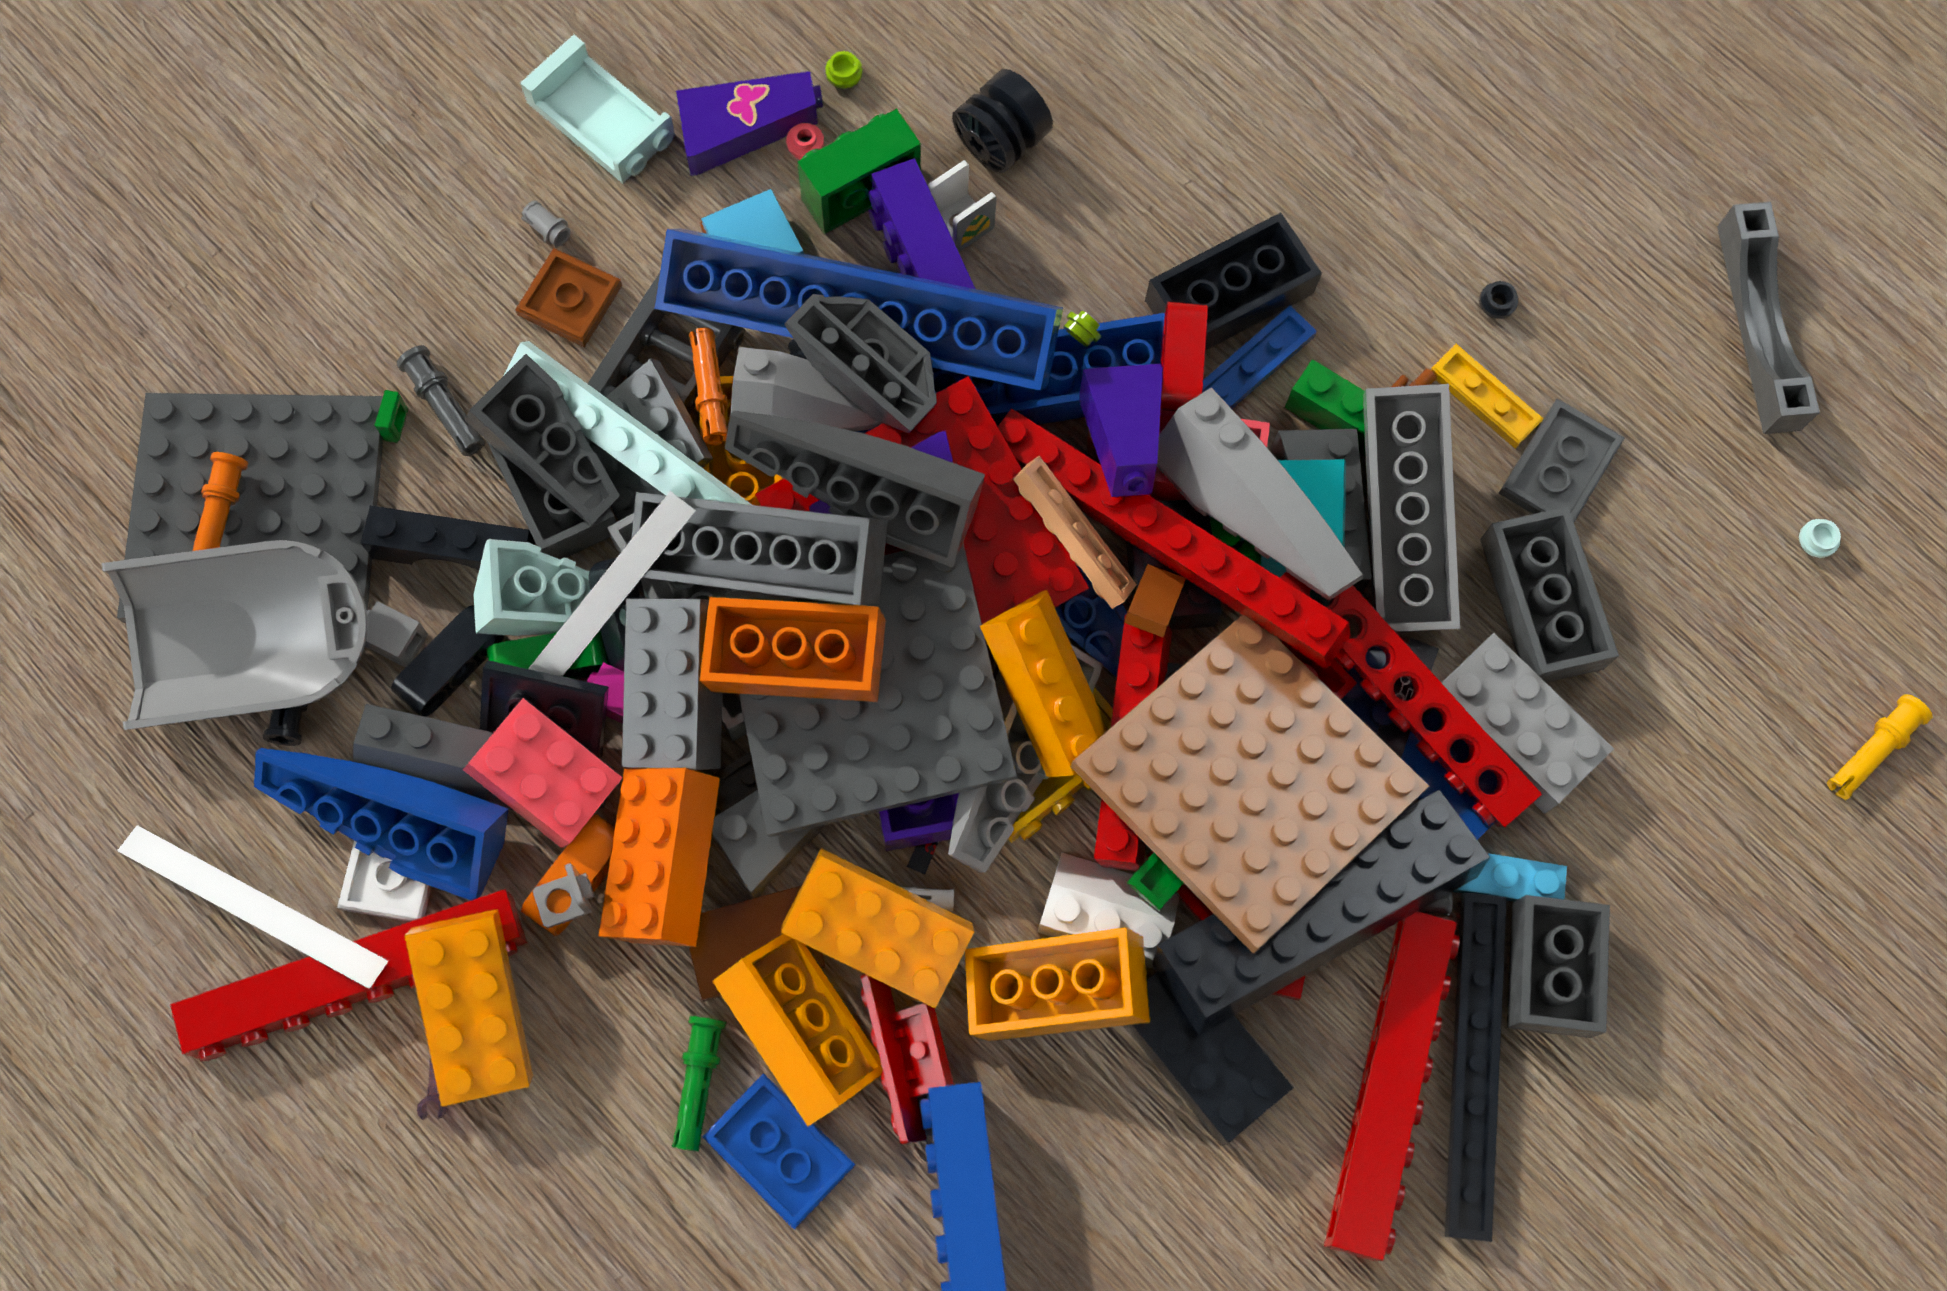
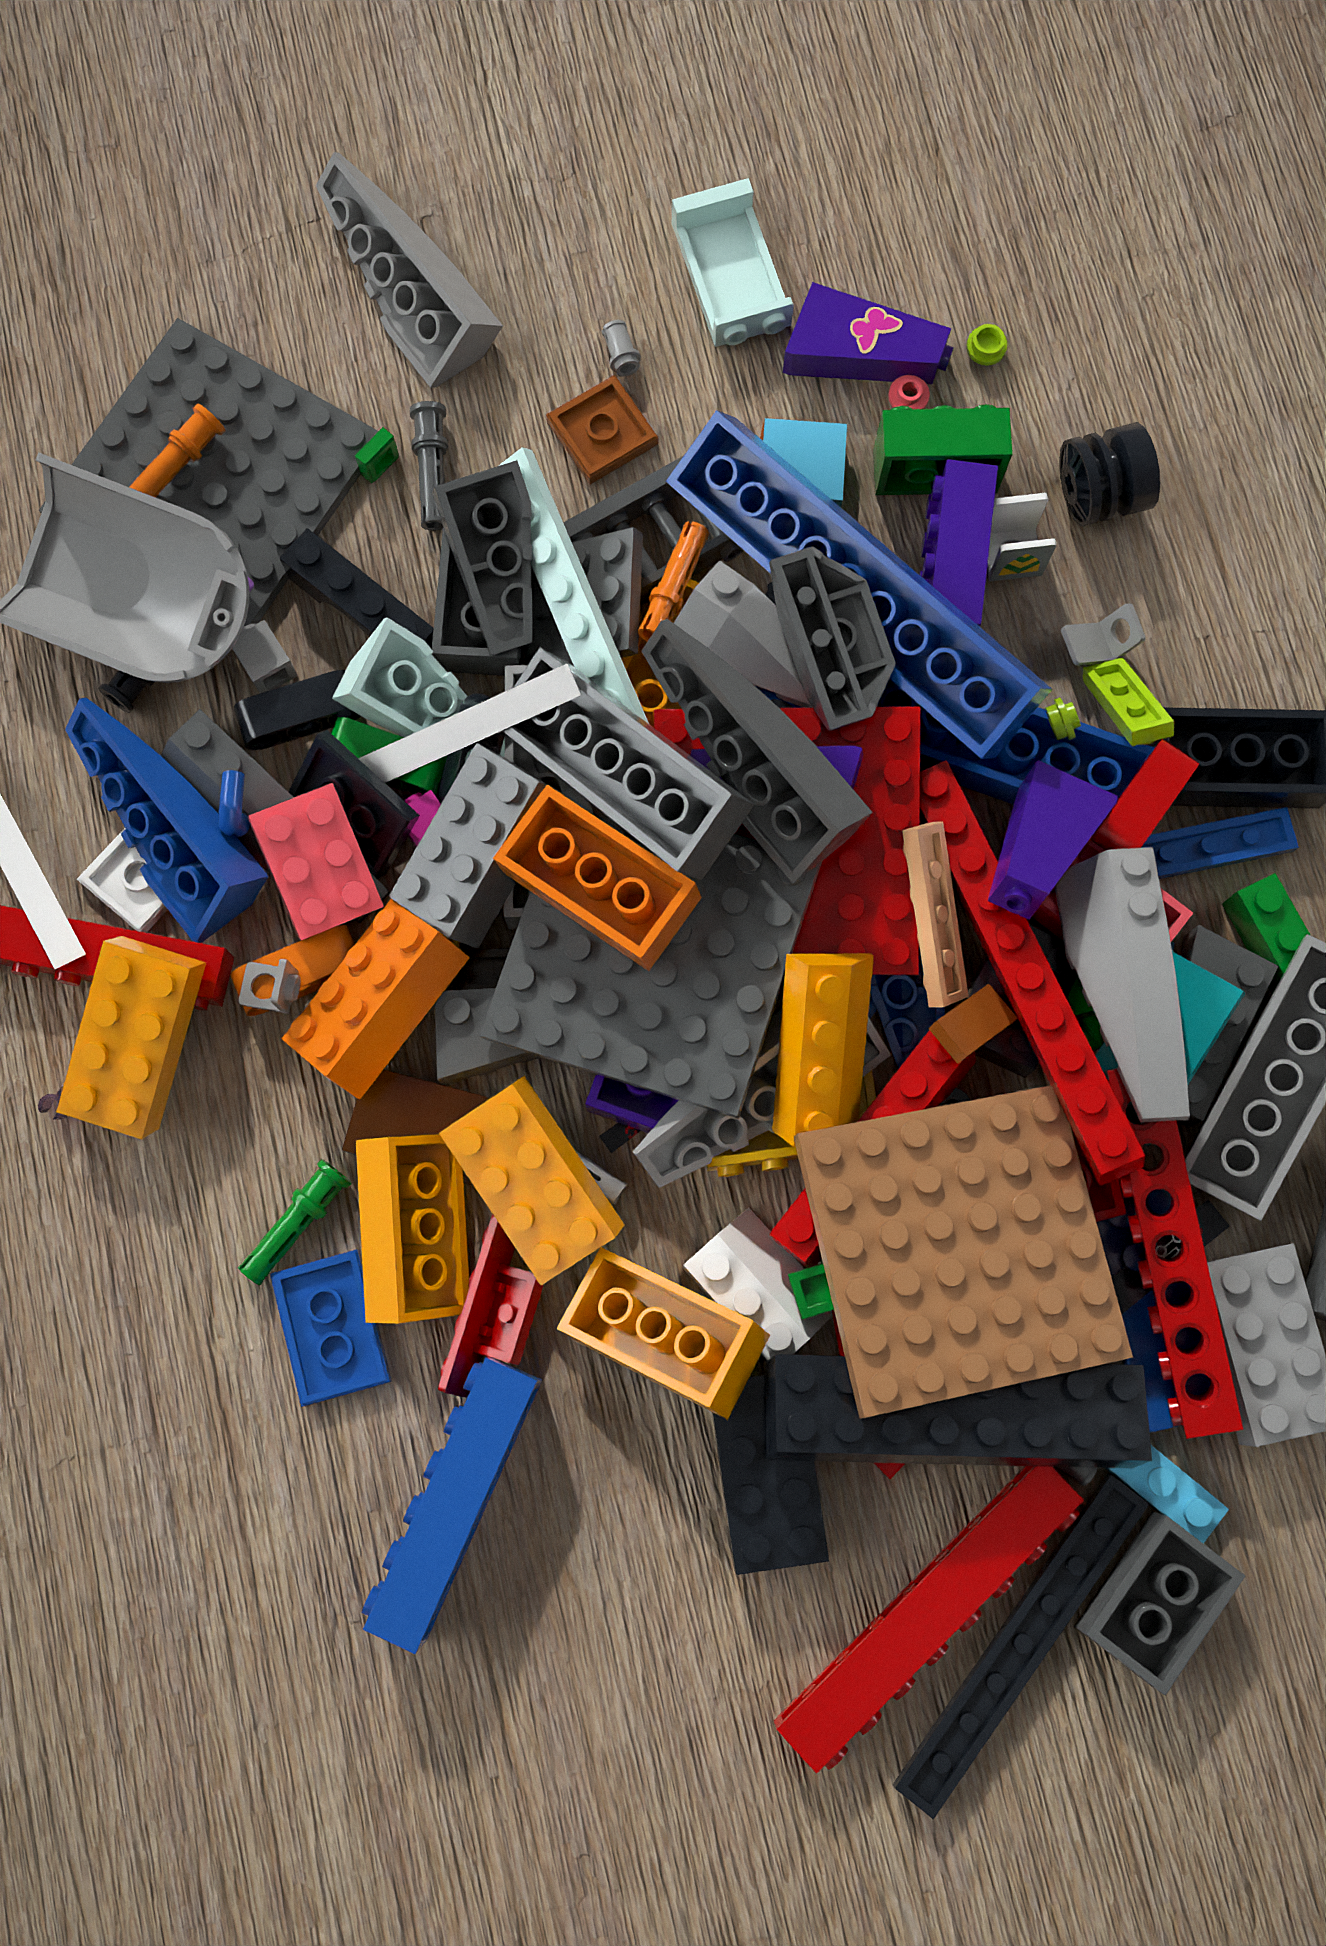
camera: 35 degrees right, 5 degrees up
none -> blue arm [218,770,250,837]
none -> light grey wedge [316,152,503,388]
none -> light grey bracket [1061,603,1146,666]
none -> lime plate [1083,657,1174,746]

